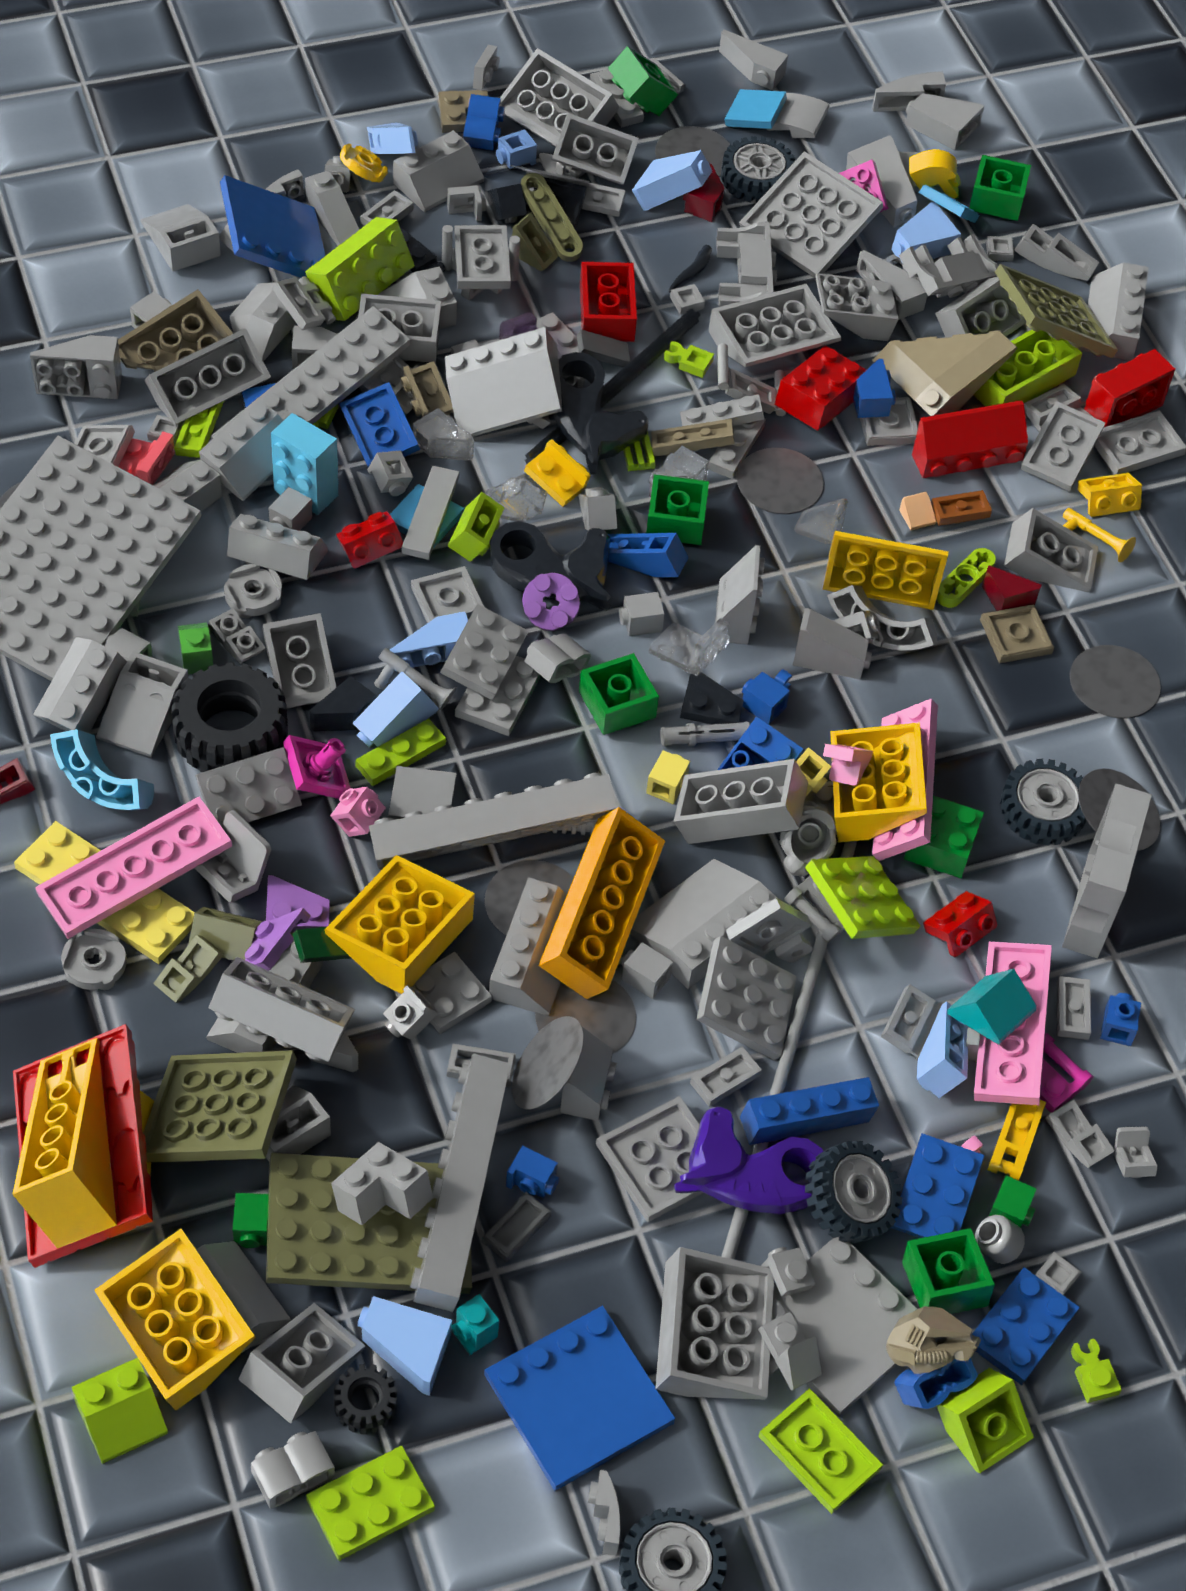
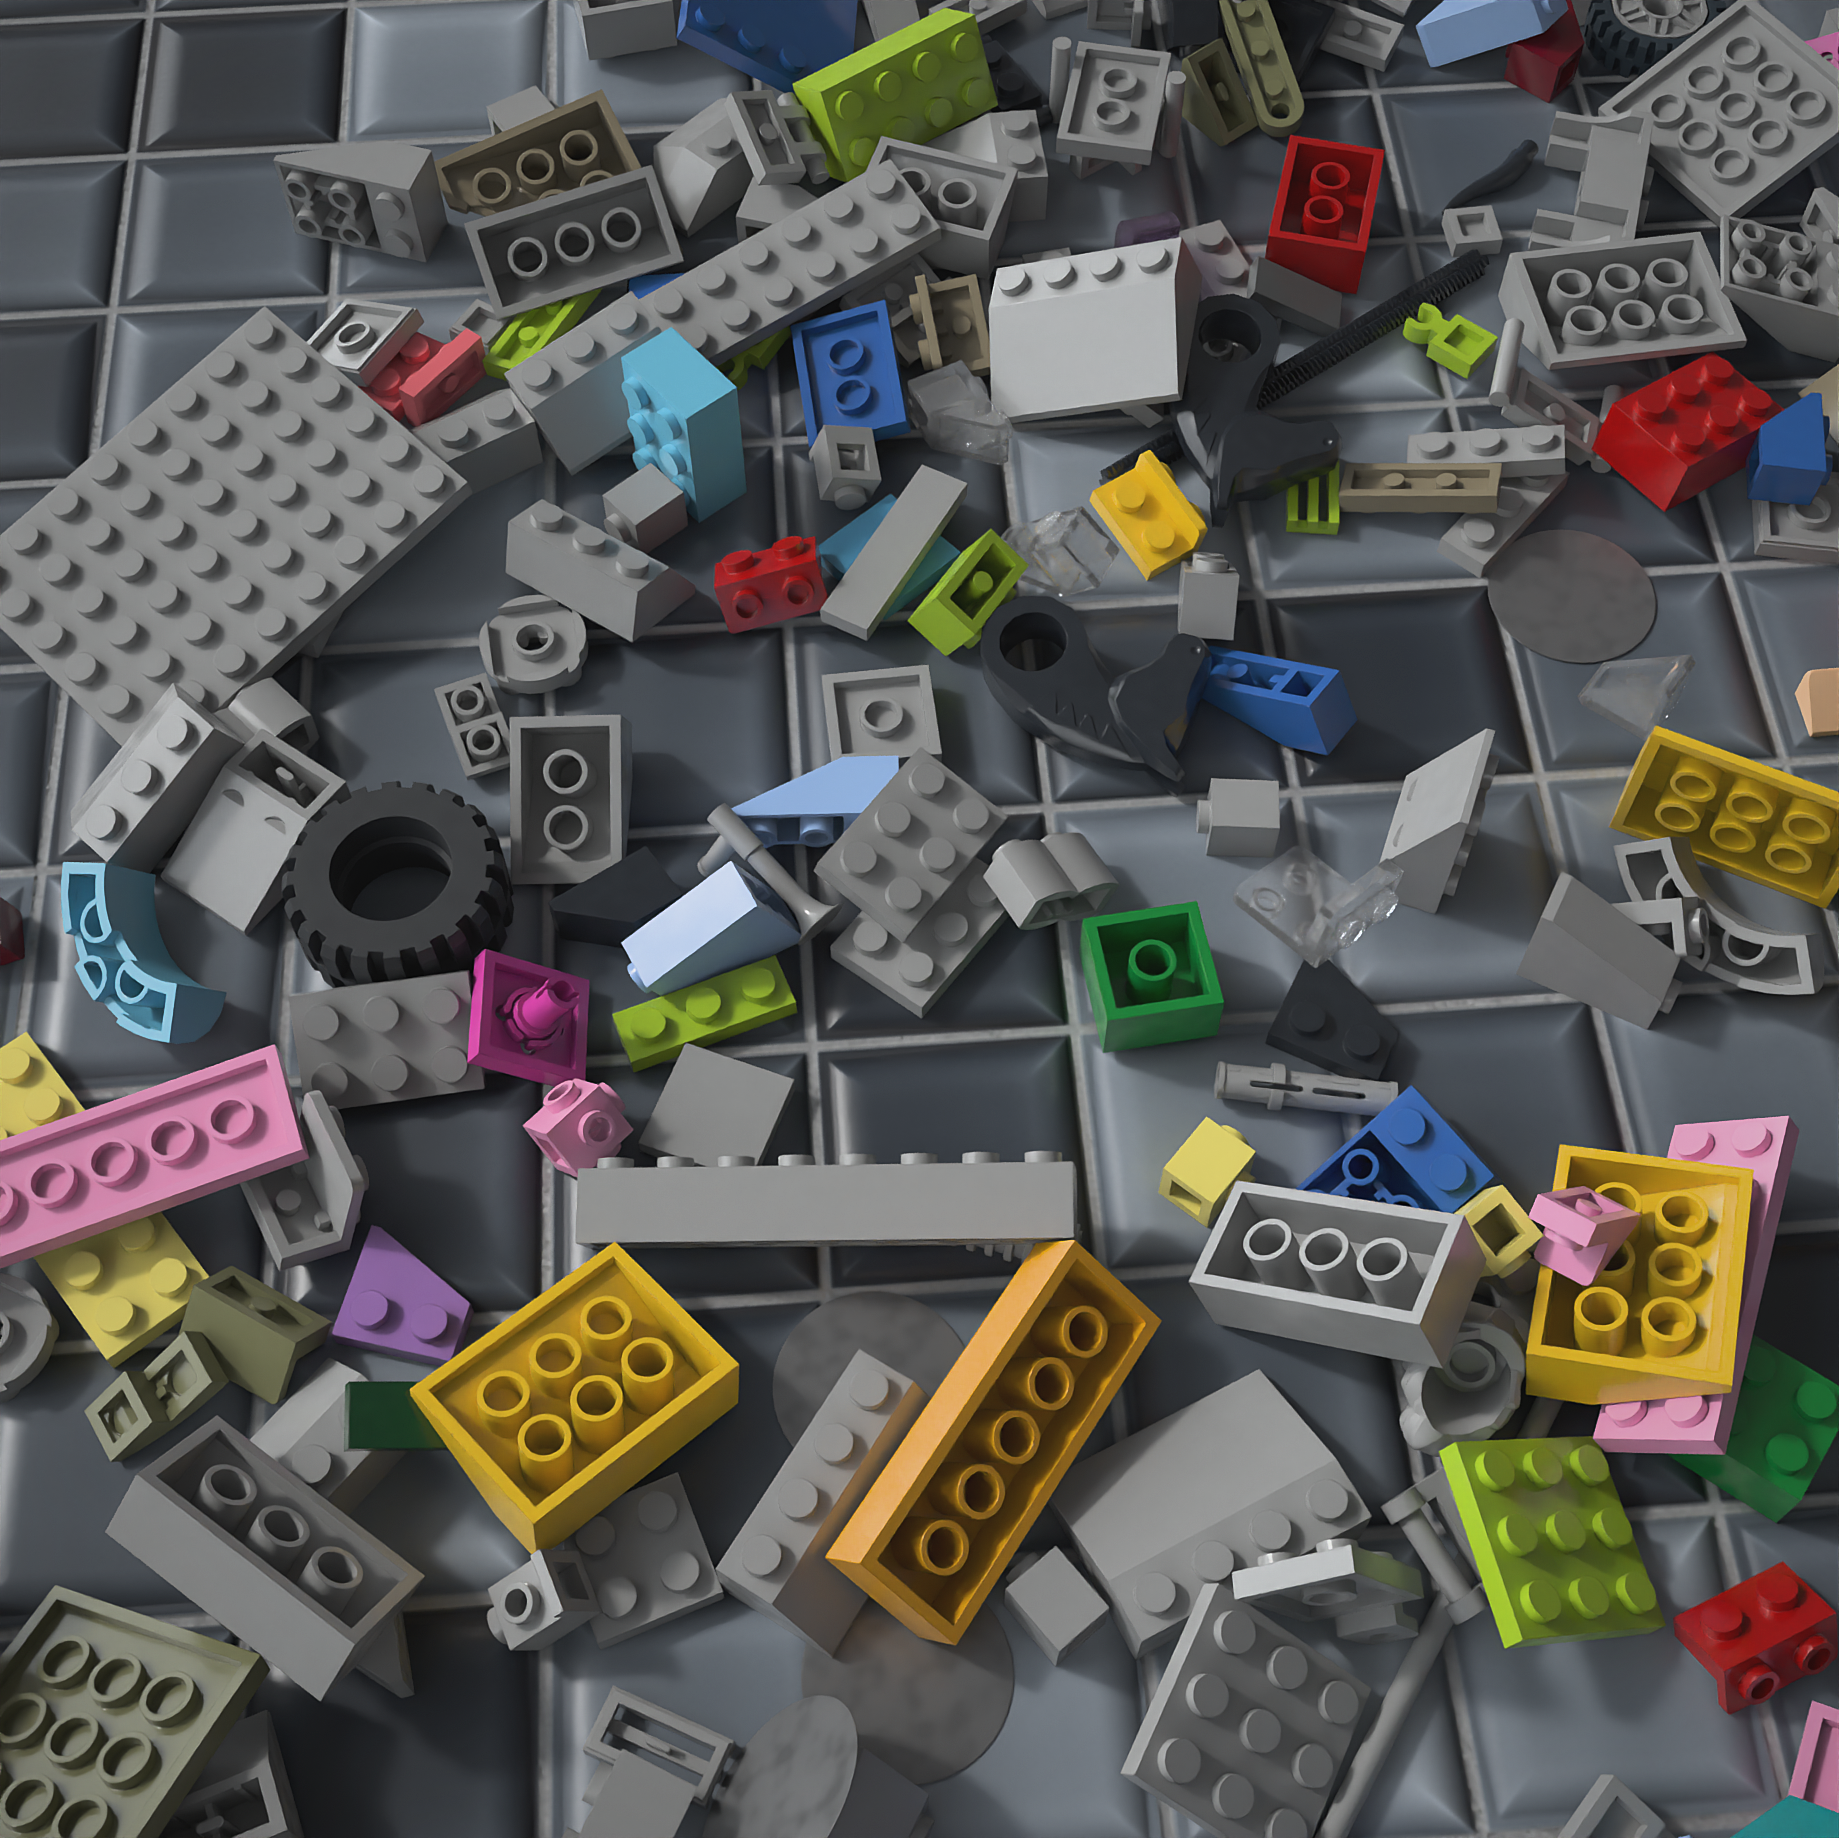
camera: 20 degrees right, 5 degrees up
bright green slope [178,622,213,675] -> none
medium lavender wing [245,907,311,971] -> none
medium lavender plate [522,573,580,631] -> none
green brick [646,474,709,545] -> none
clear slope [648,446,709,497] -> none
blue brick [742,669,792,725] -> none

